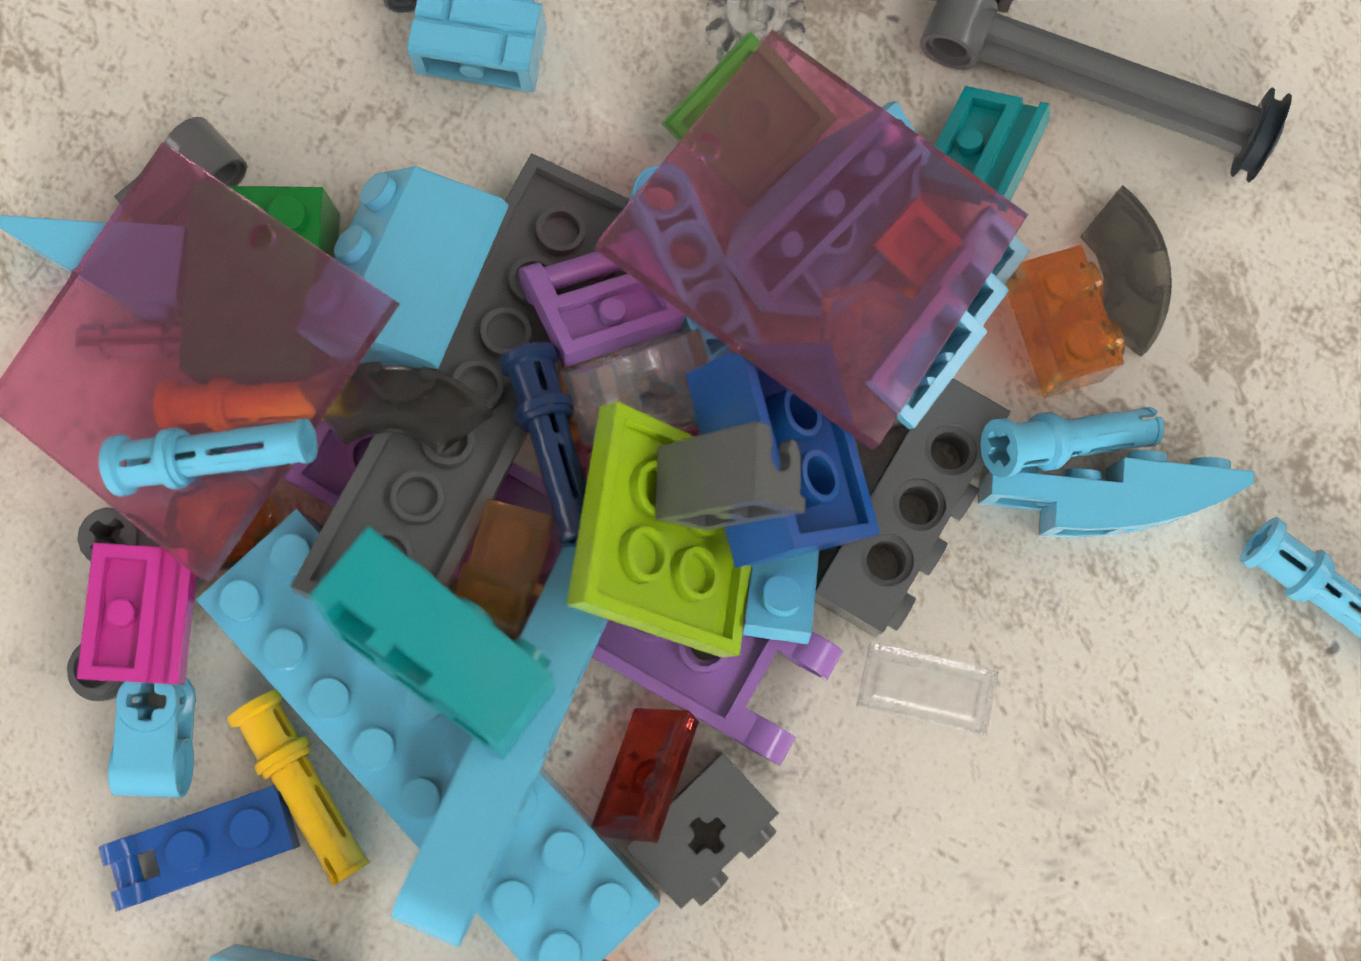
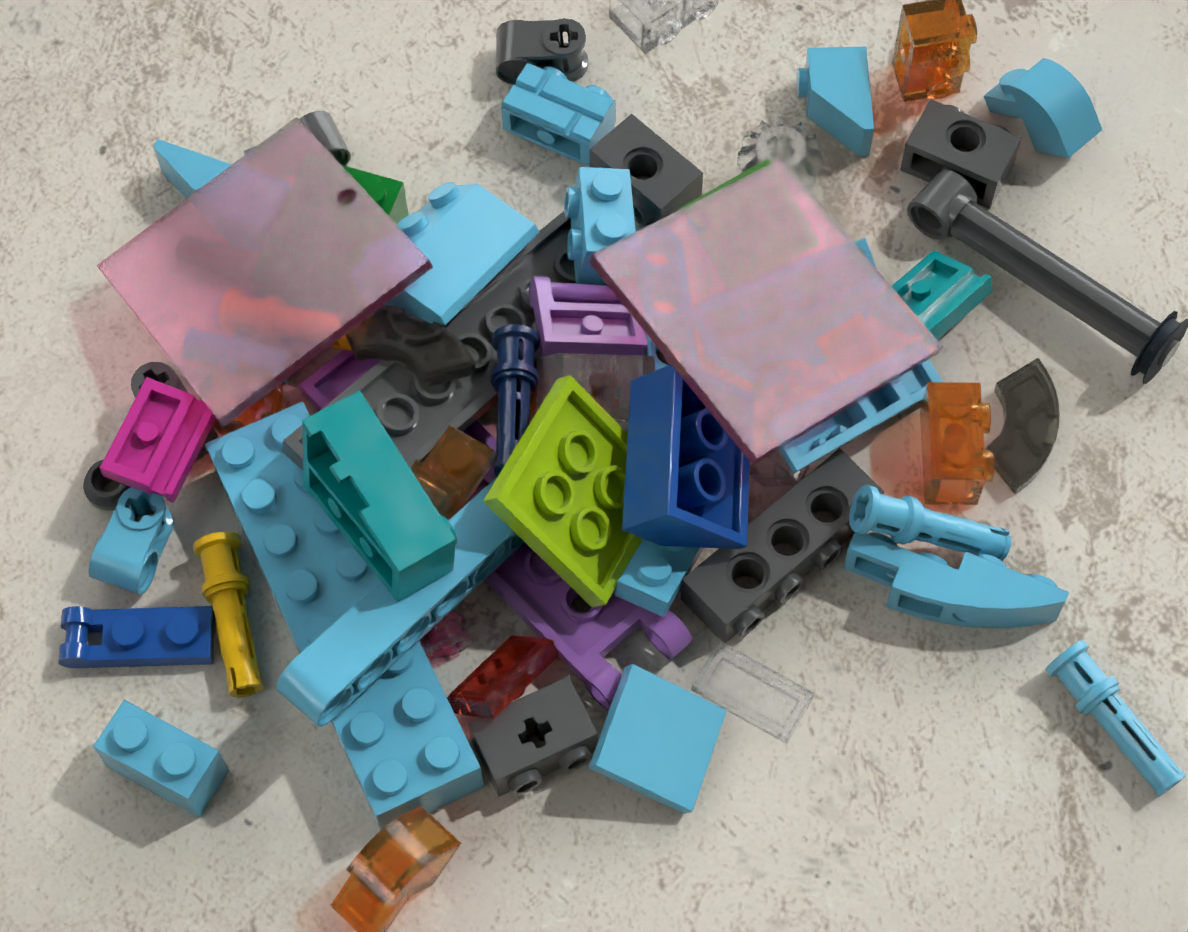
camera: 20 degrees right, 15 degrees down
medium azure pin [99,419,318,497] -> none
dark grey hinge [655,421,805,531] -> none
none -> clear pink bush [421,612,472,659]
none -> medium azure brick [564,167,638,285]
none -> medium azure tile [588,664,727,814]
none -> dark grey brick [590,114,703,232]

